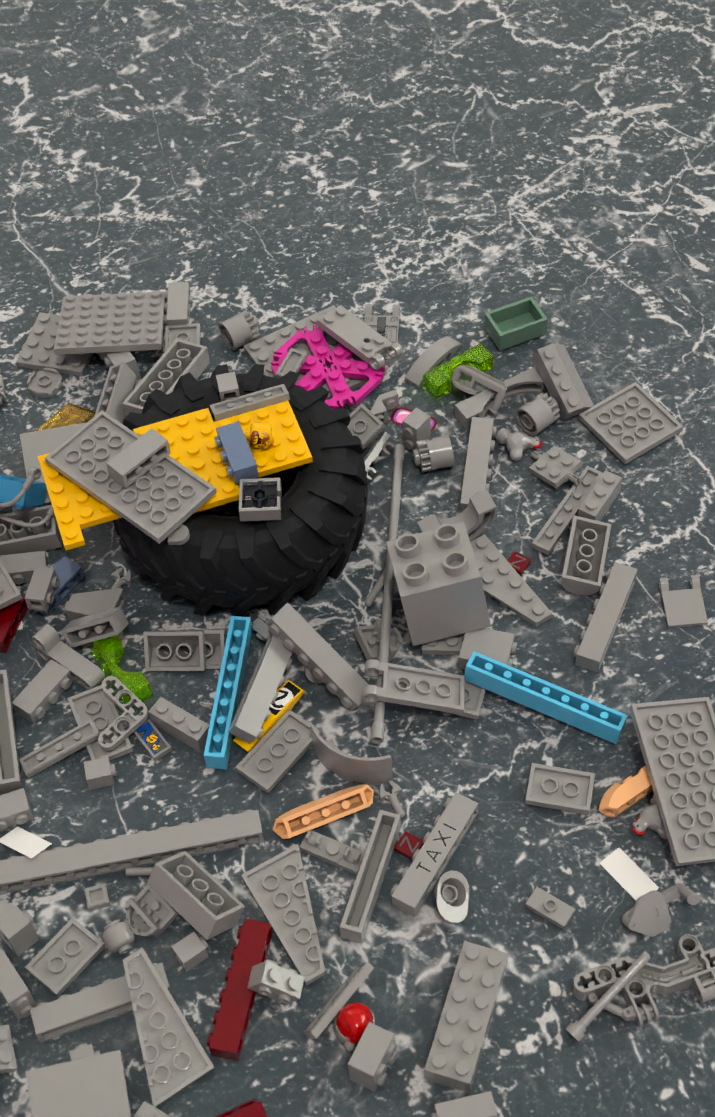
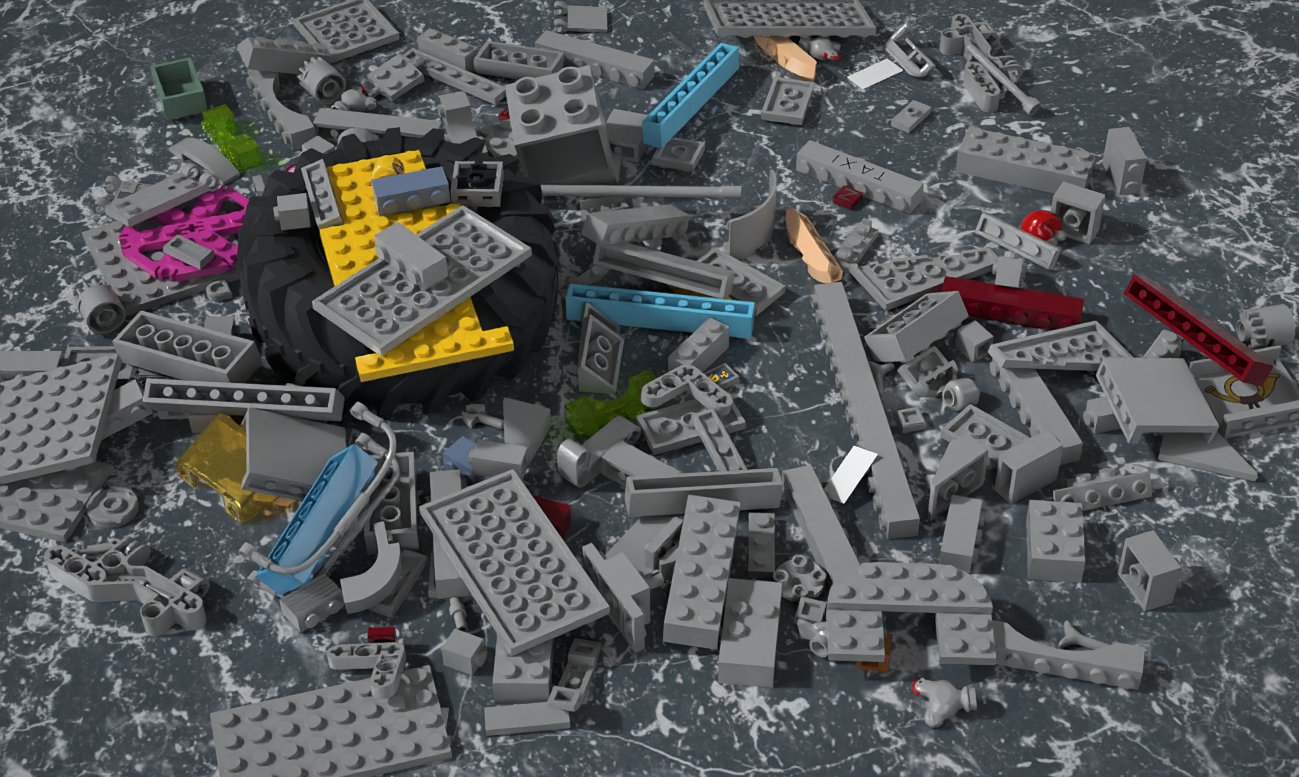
camera: 90 degrees left, 10 degrees down
light grey brick [62,606,129,648] -> none
light grey brick [84,757,117,790] -> none
light grey brick [340,810,401,944] -> none
light grey hinge [363,659,465,714] -> none
light grey bar [380,780,405,818] -> none
light grey piece [434,870,469,923] -> none
light grey piece [450,365,507,414] -> none

